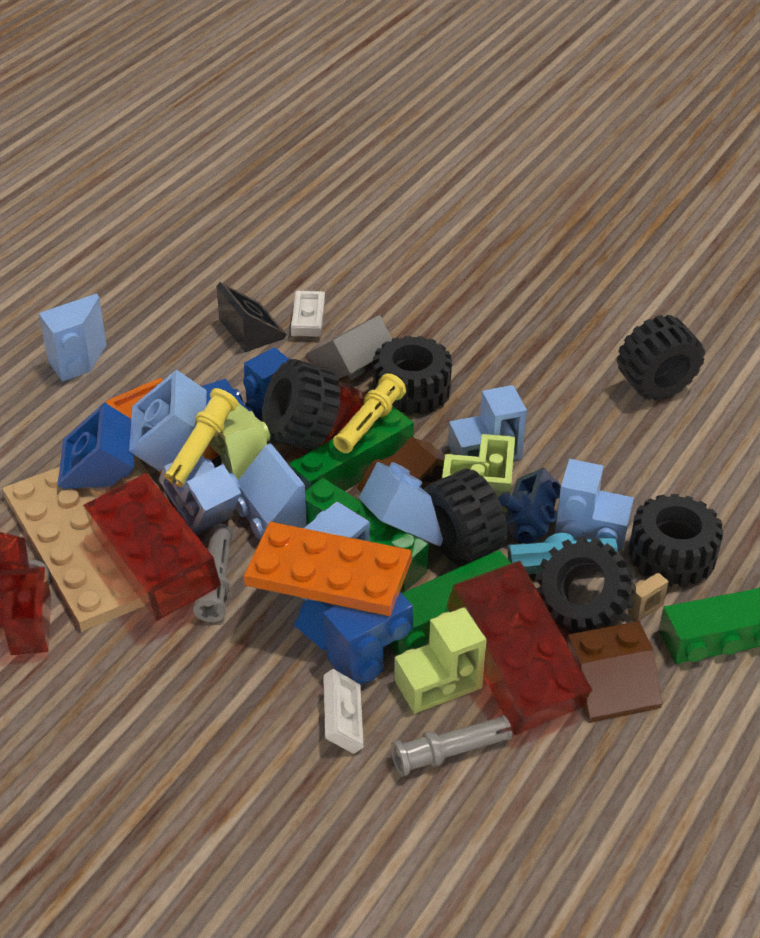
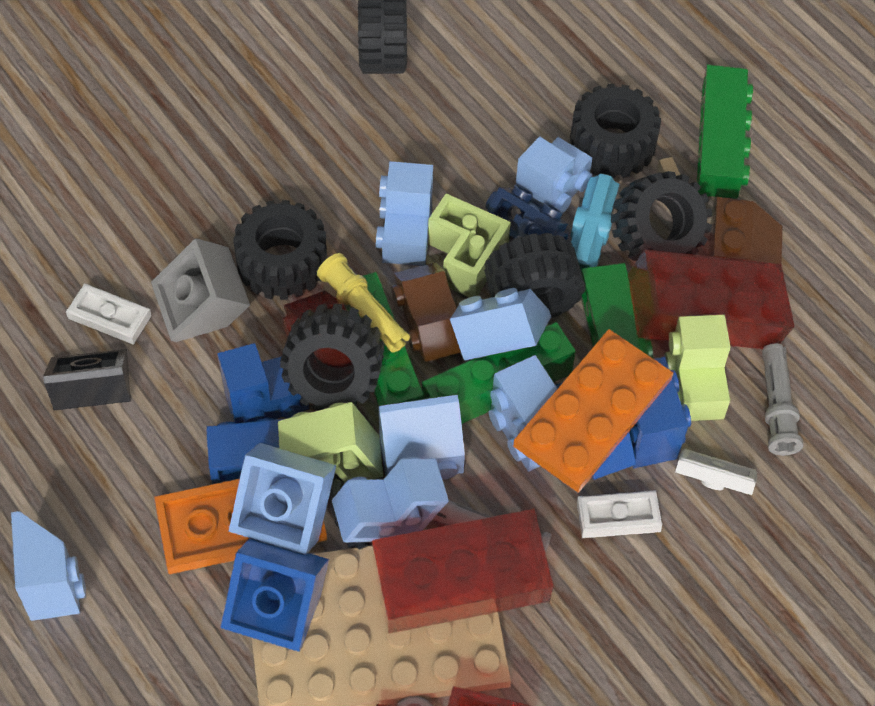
camera: 70 degrees left, 15 degrees up
light yellow pin [164,388,239,487] -> none
none -> white plate [577,490,662,538]

